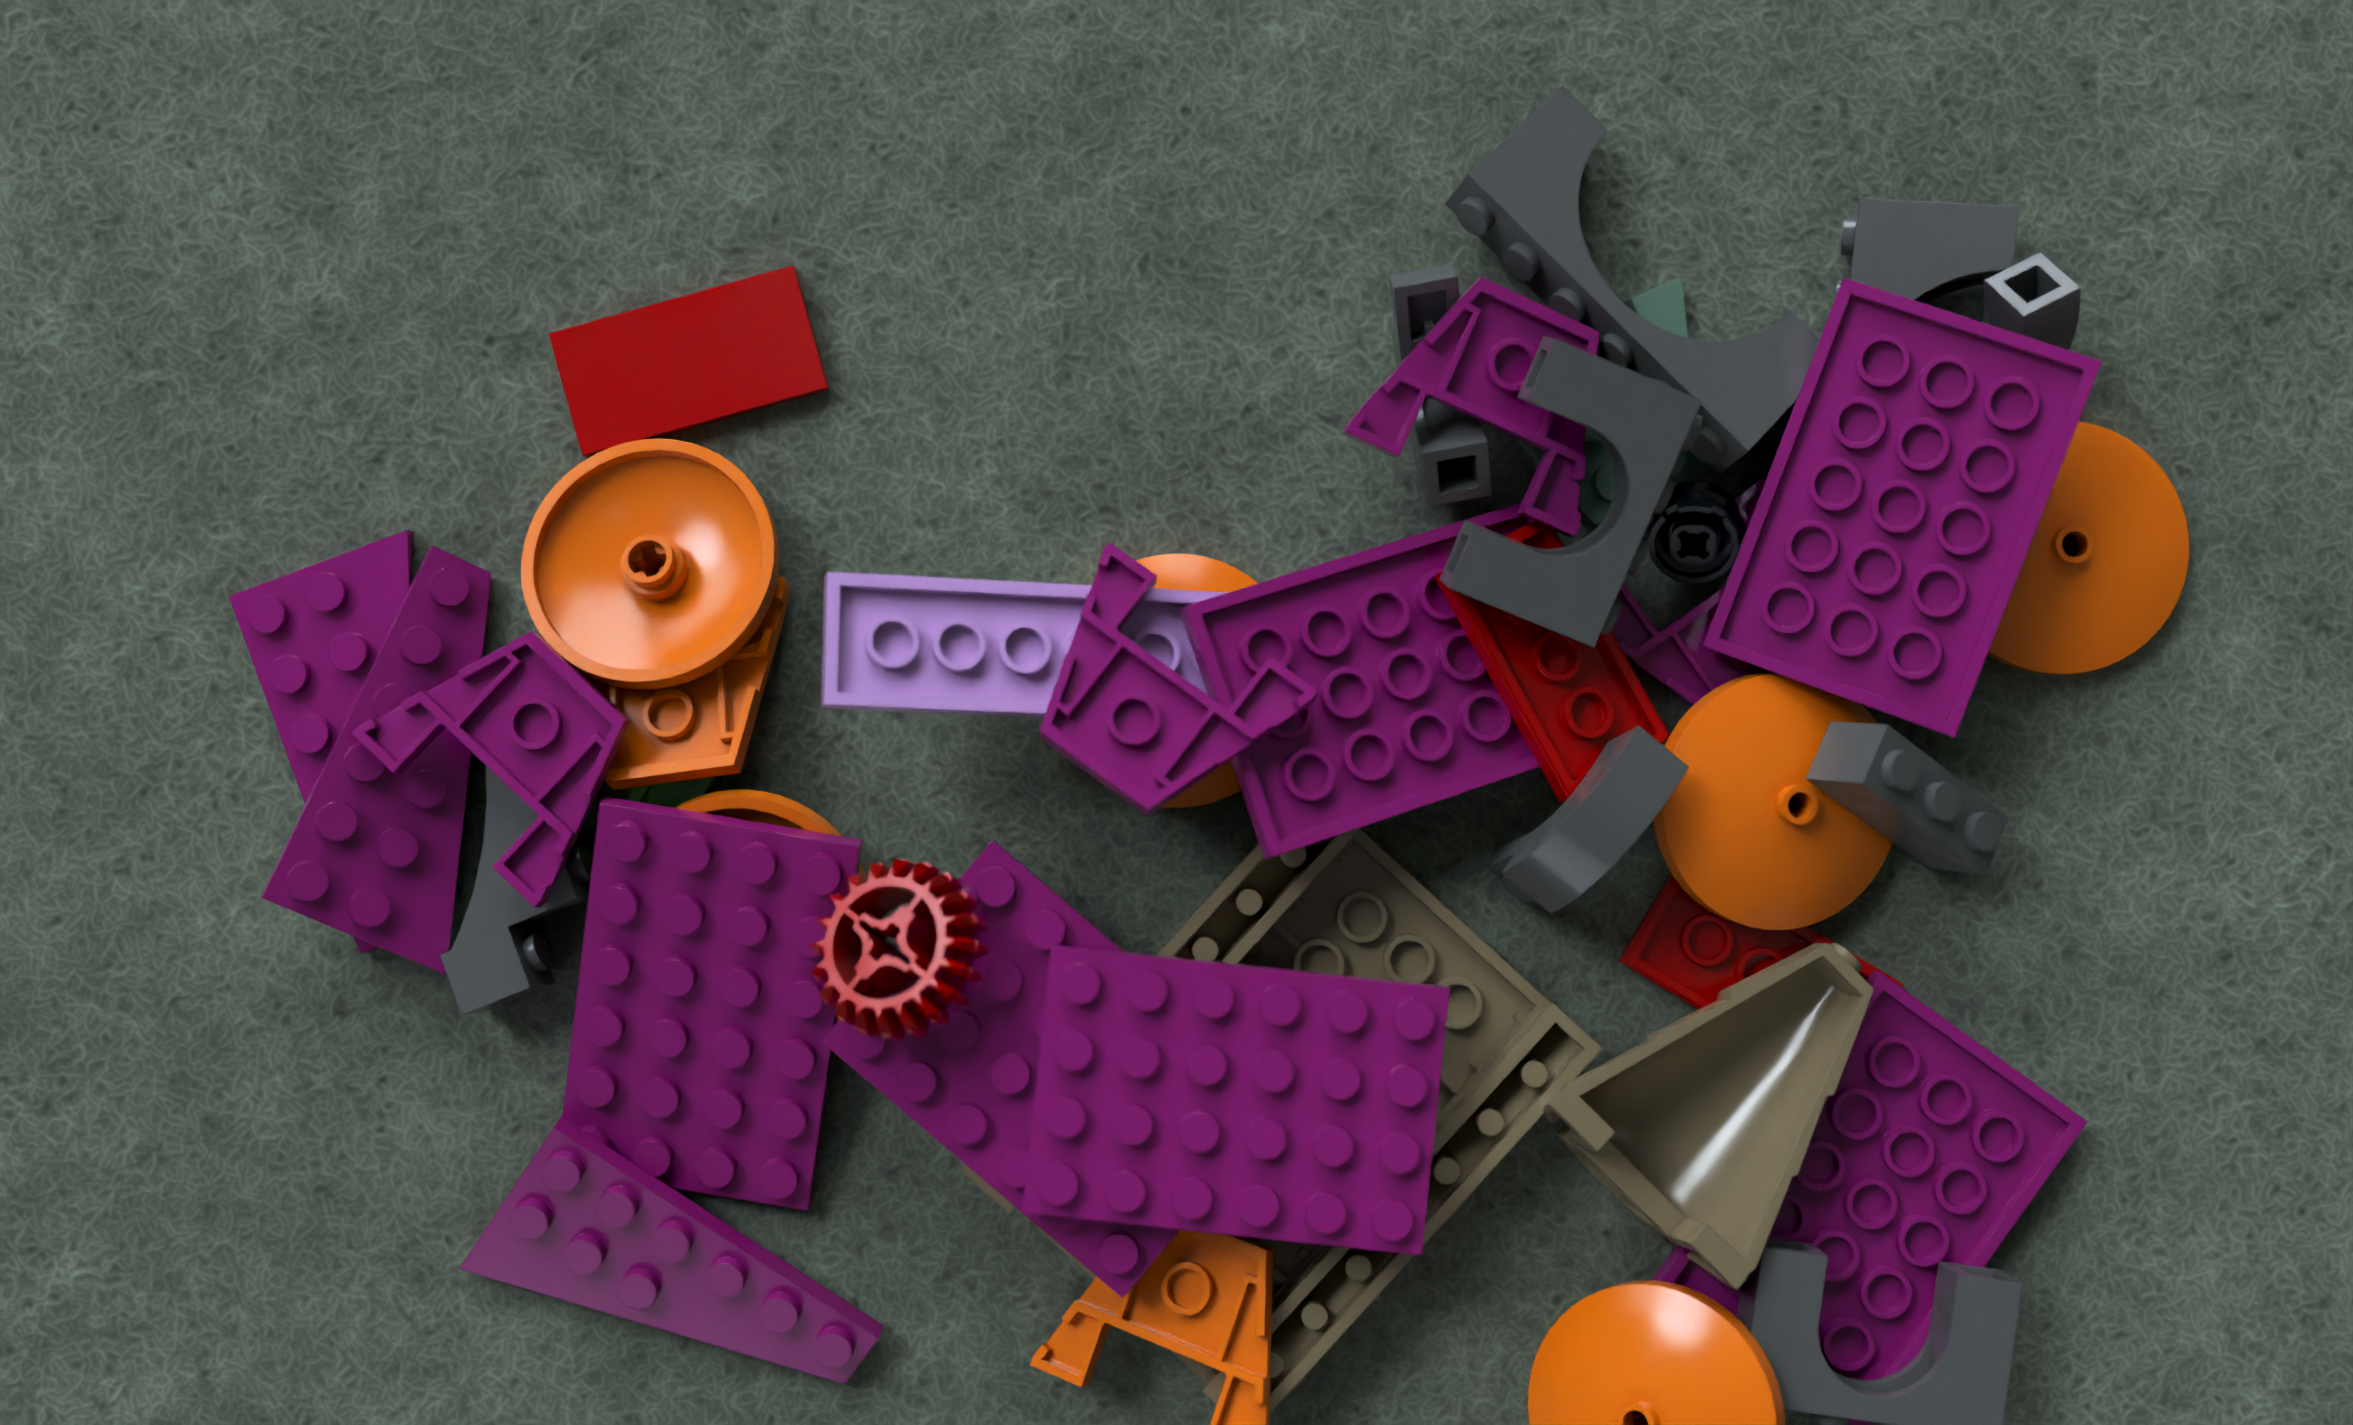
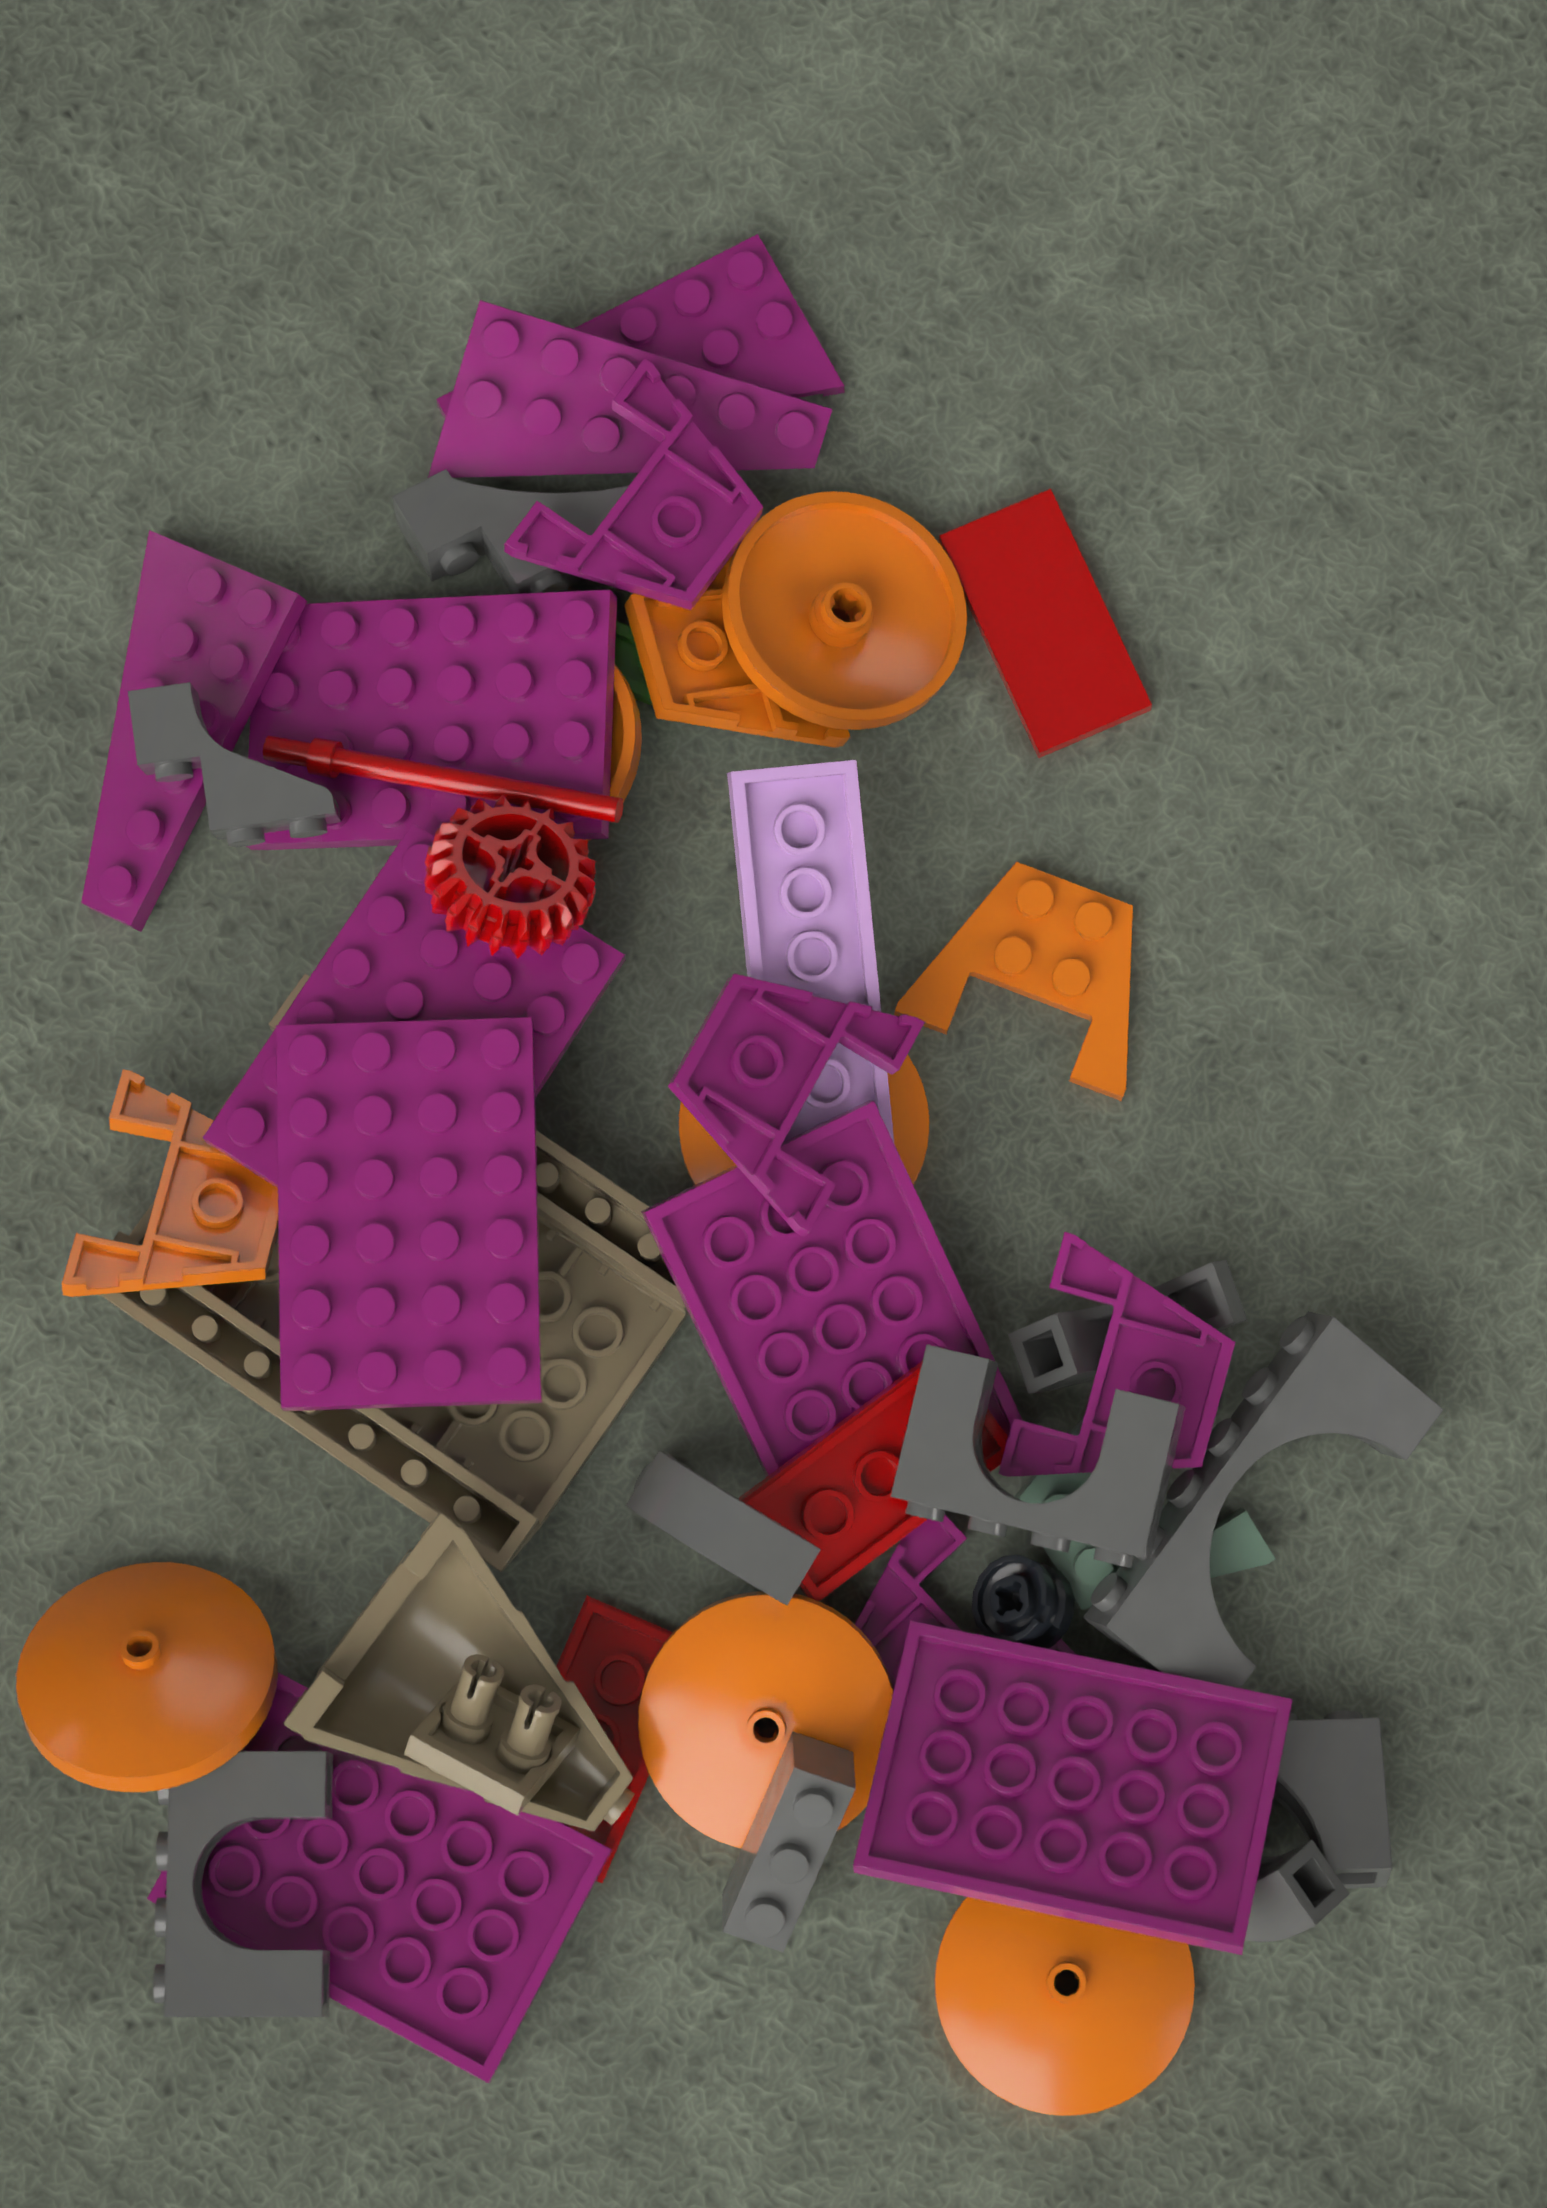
camera: 80 degrees right, 10 degrees down
none -> dark grey arch [128,682,341,847]
none -> red bar [263,735,623,823]
none -> dark tan plate [404,1654,580,1816]
none -> orange wing [894,862,1133,1101]

